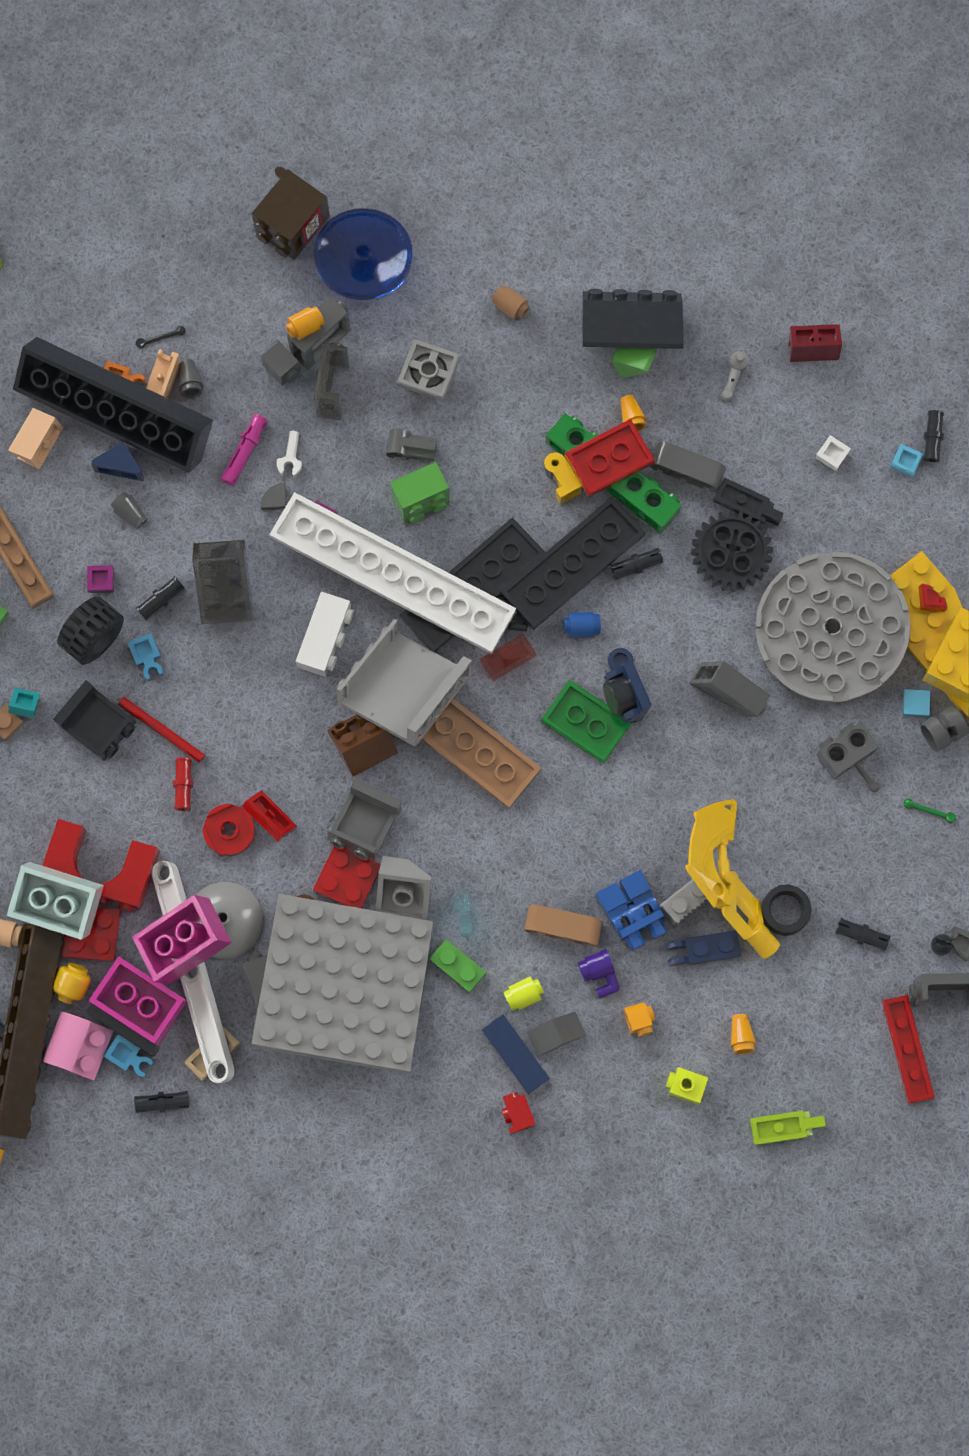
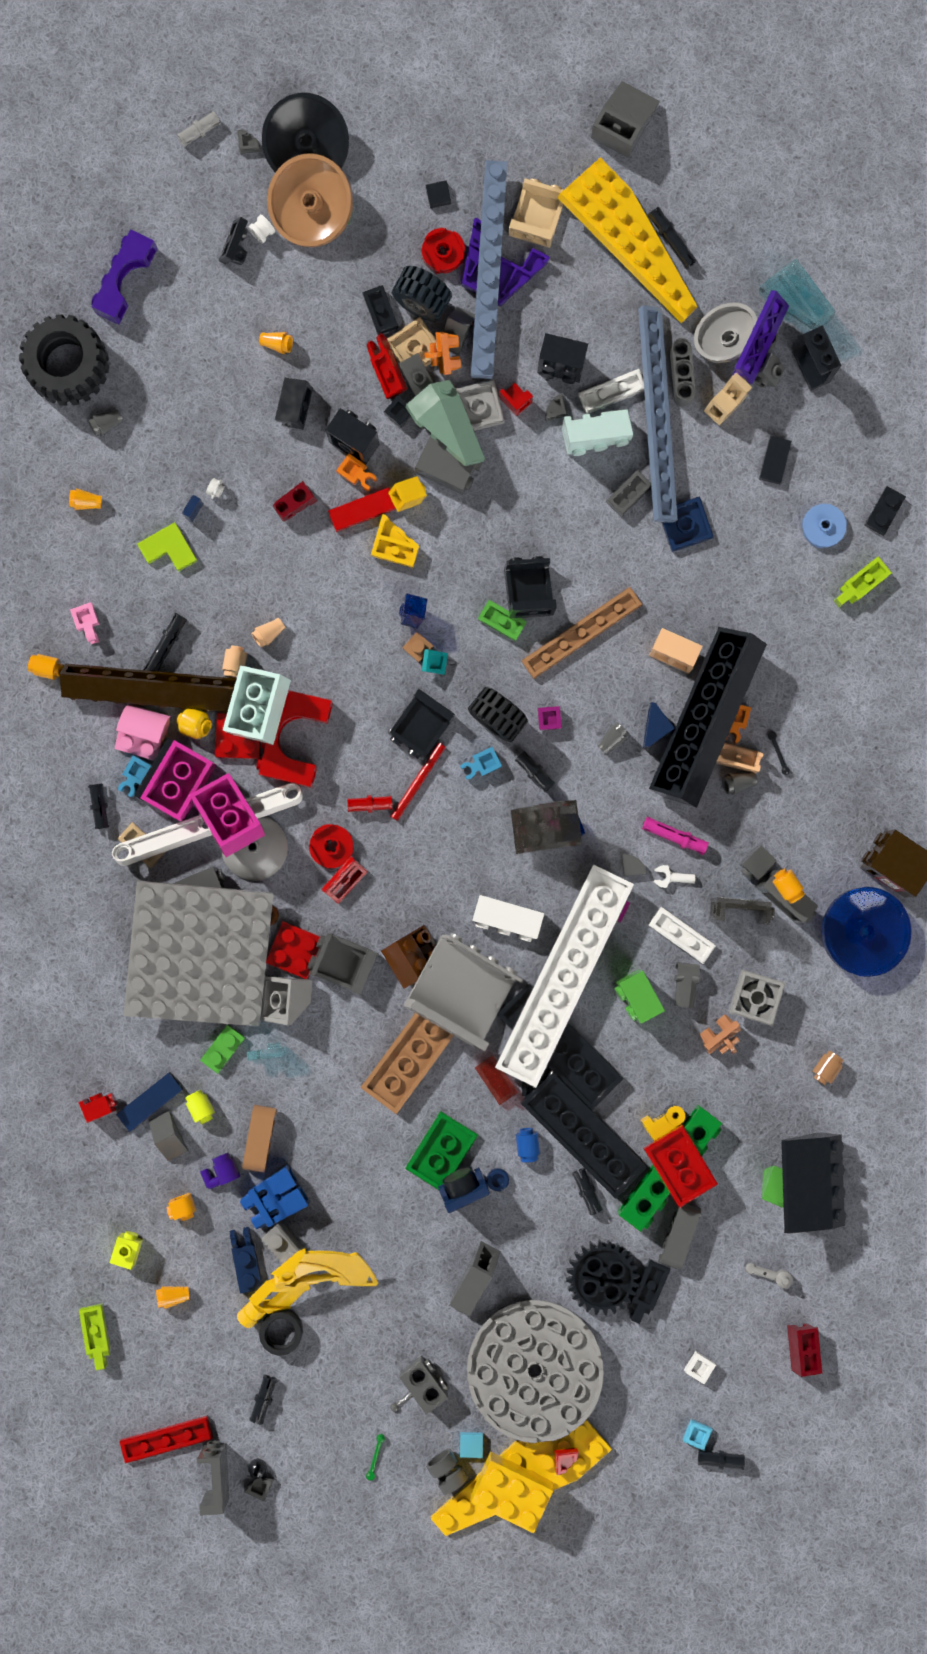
camera: 90 degrees right, 10 degrees up
light orange cone [620,395,647,432] -> none
none -> white tile [648,907,716,964]
none -> nougat hips [700,1015,741,1055]

